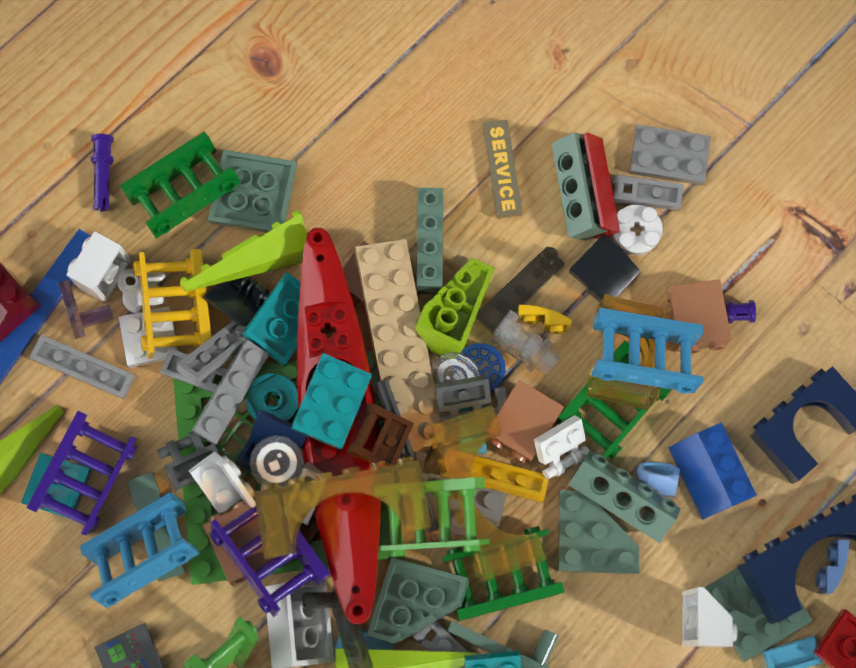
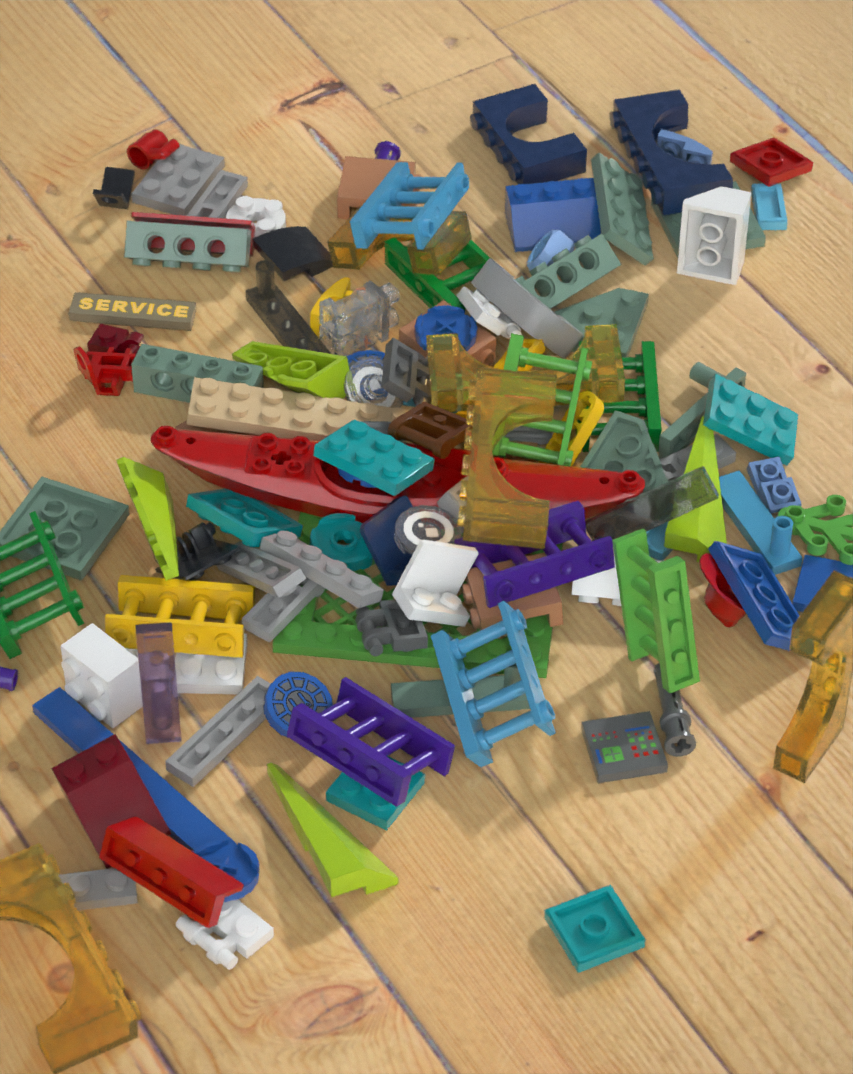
camera: 75 degrees left, 30 degrees down
none -> red piece [73,346,136,396]
none -> dark red plate [87,324,144,354]
none -> black bracket [93,167,135,209]
none -> red piece [127,129,180,170]
none -> tile [263,672,333,738]
none -> blue tile [414,305,478,356]
none -> light grey slope [471,258,584,359]
none -> yellow beam [538,391,604,466]
none -> sand green plate [591,152,654,266]

